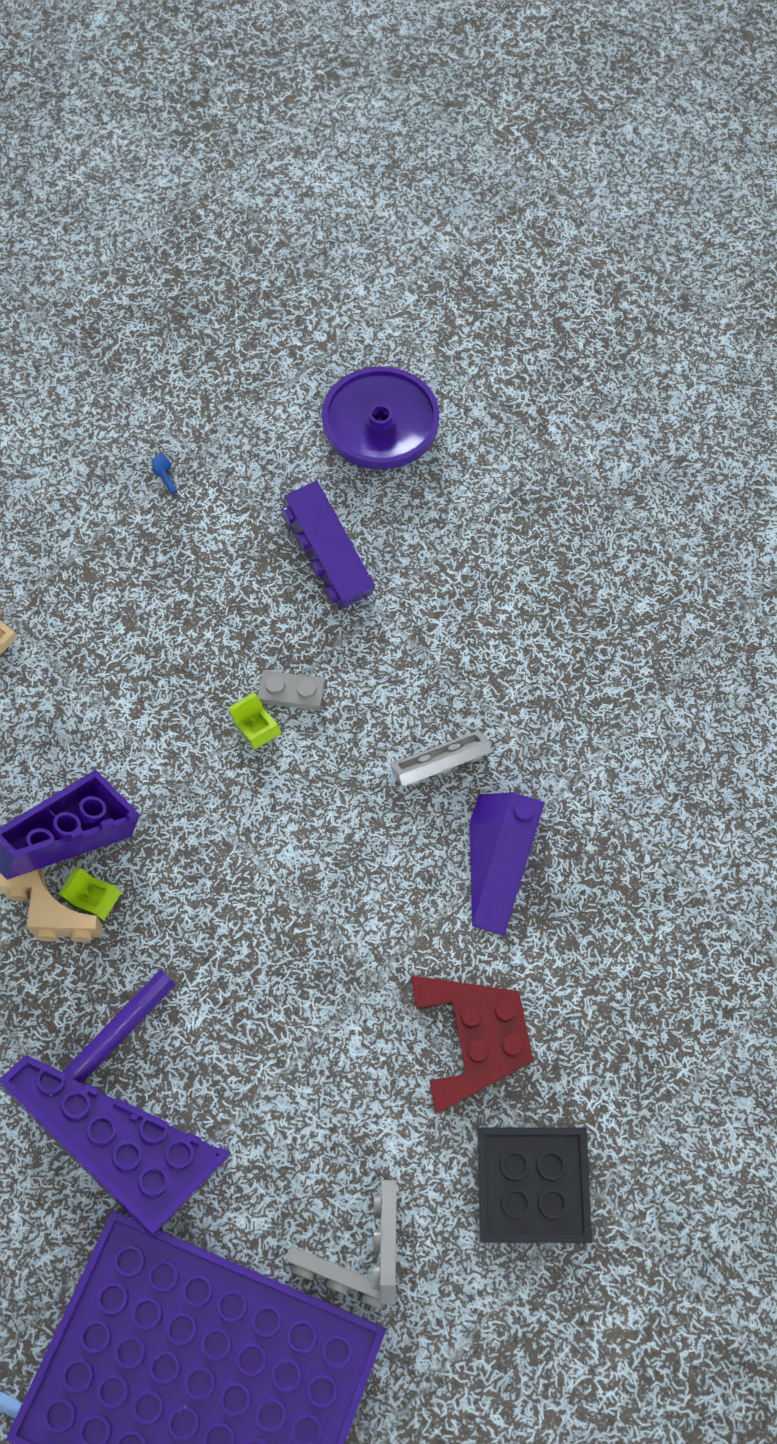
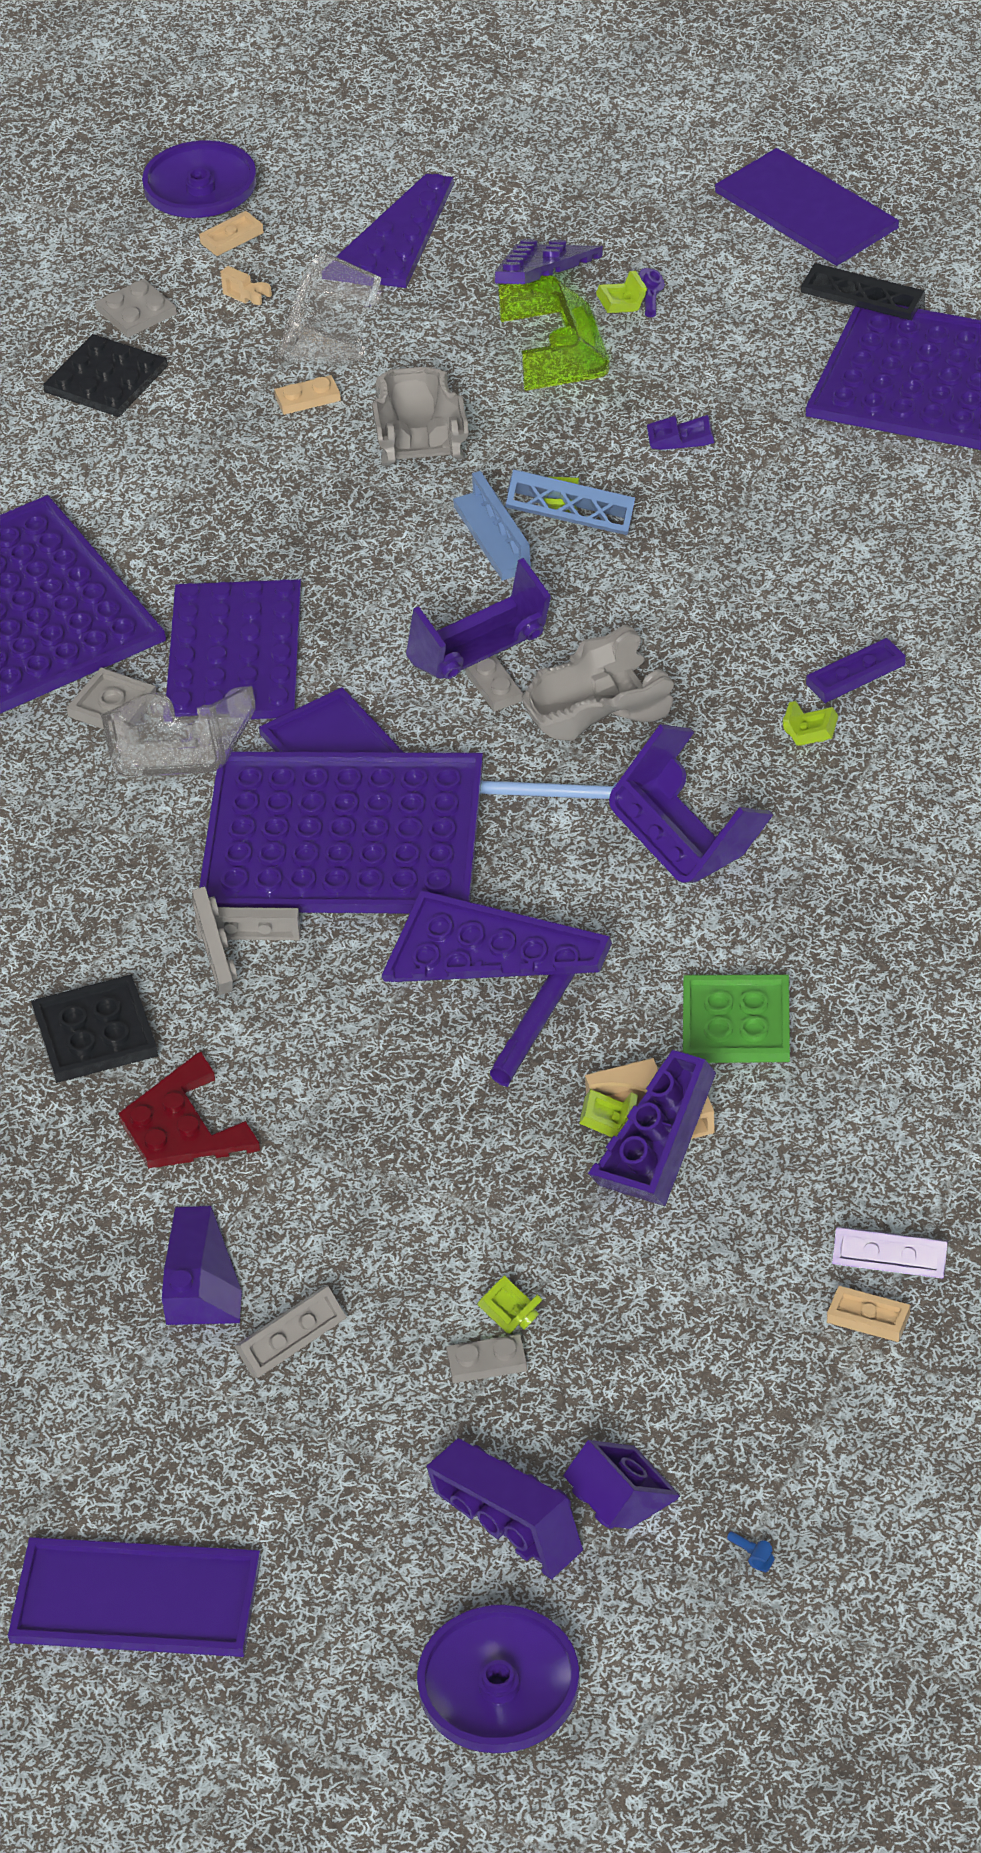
camera: 165 degrees right, 20 degrees down
none -> dark purple tile [8,1537,261,1657]
none -> dark purple slope [563,1440,680,1529]

